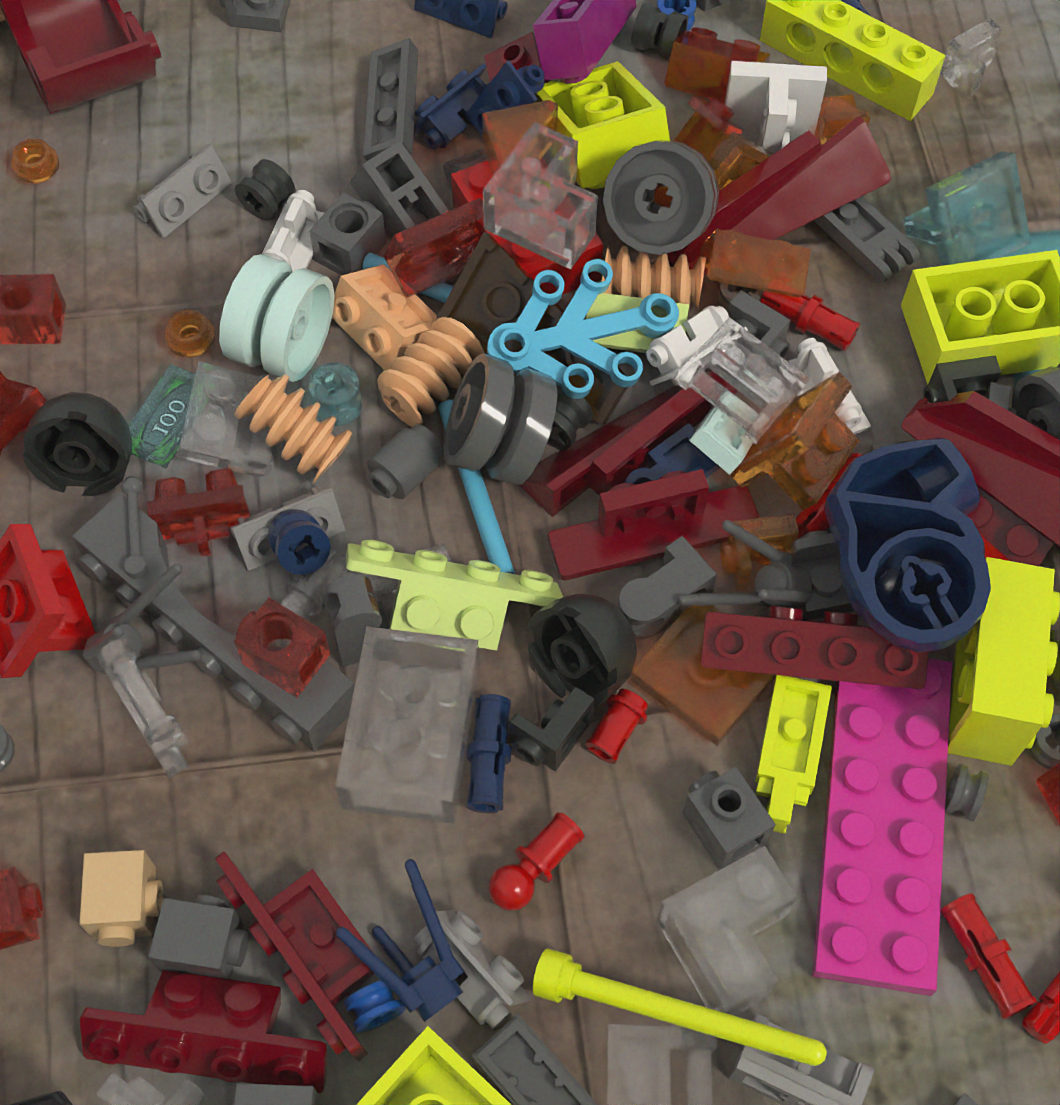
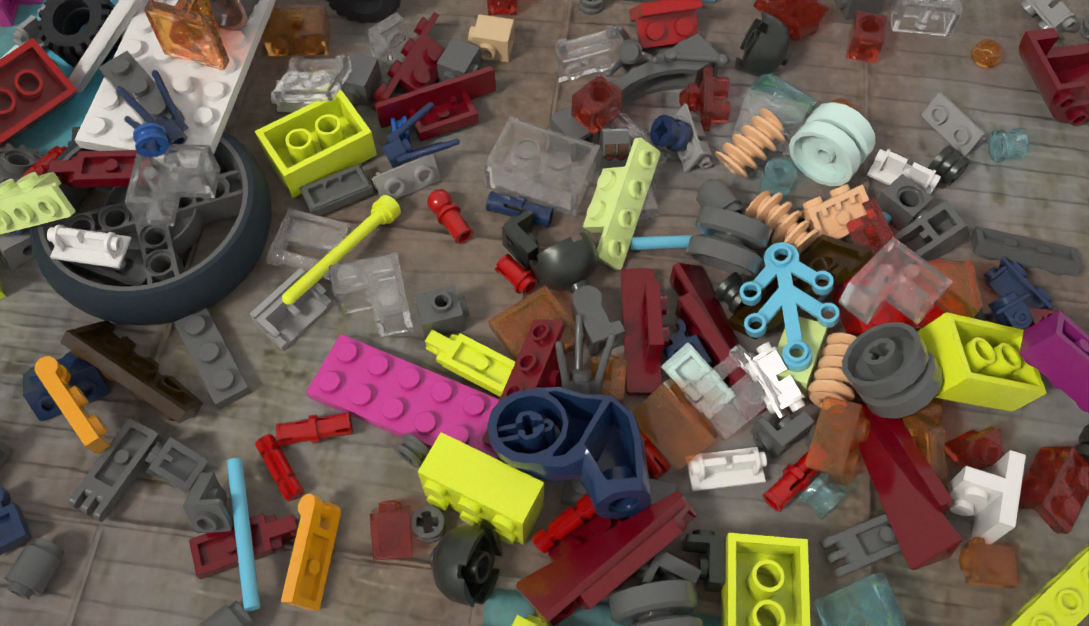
camera: 105 degrees right, 0 degrees up
none -> clear light blue wheel [799,472,847,520]
none -> clear light blue wheel [988,128,1028,162]

